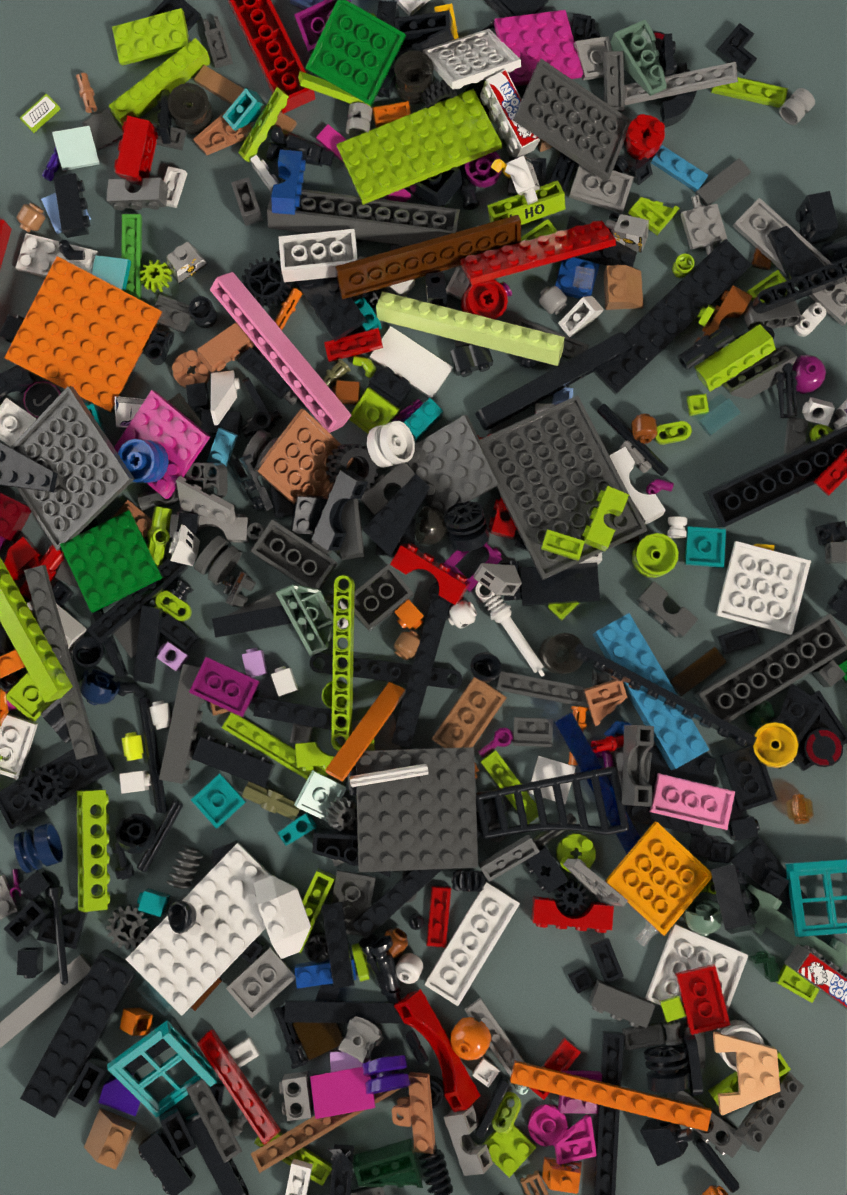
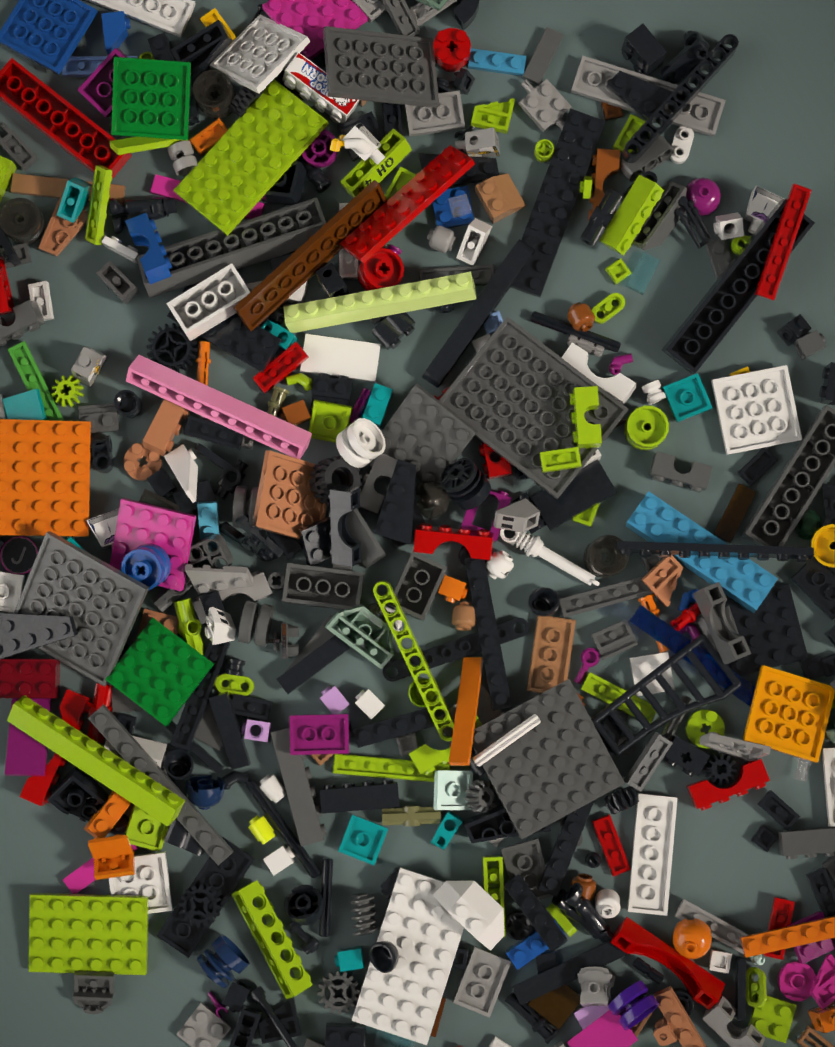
camera: 25 degrees left, 0 degrees up
bright pink tile [649,773,735,830] -> none

